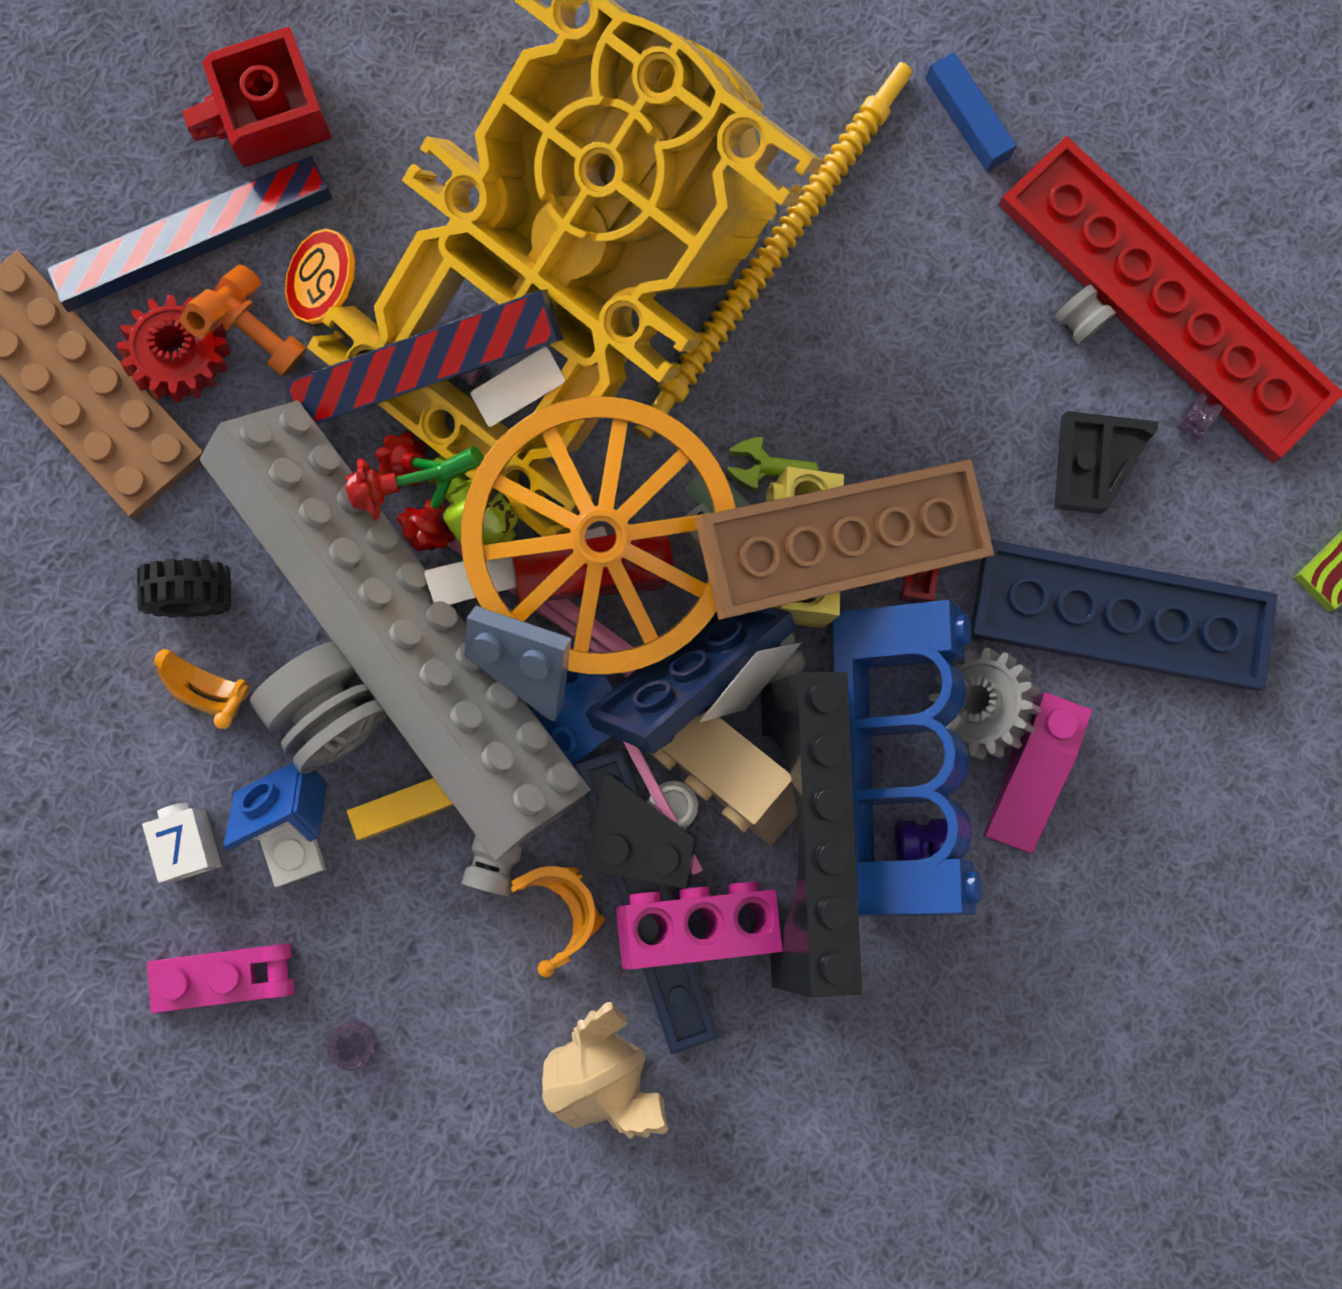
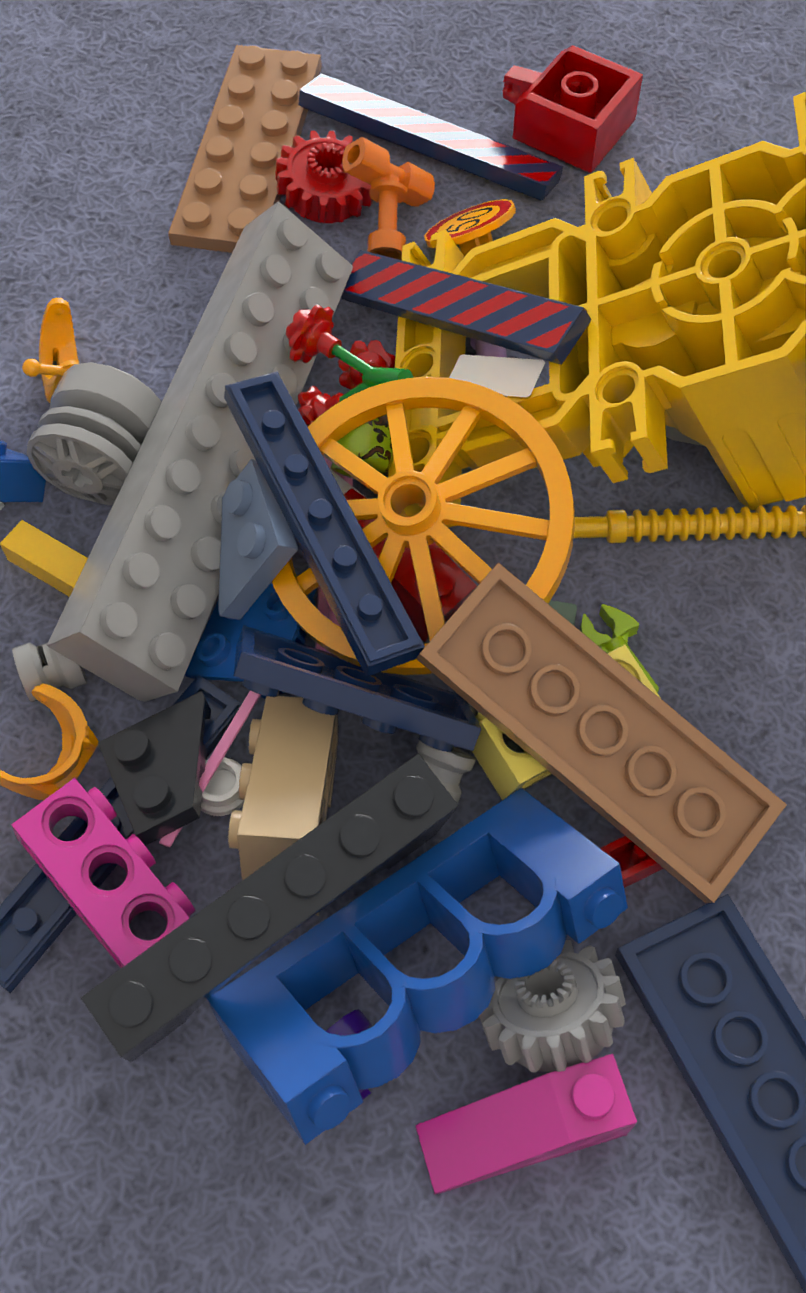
camera: 60 degrees right, 20 degrees down
black tyre [137,558,231,618] -> none
white sticker [699,643,801,723] -> none
none -> dark blue tile [224,371,425,677]

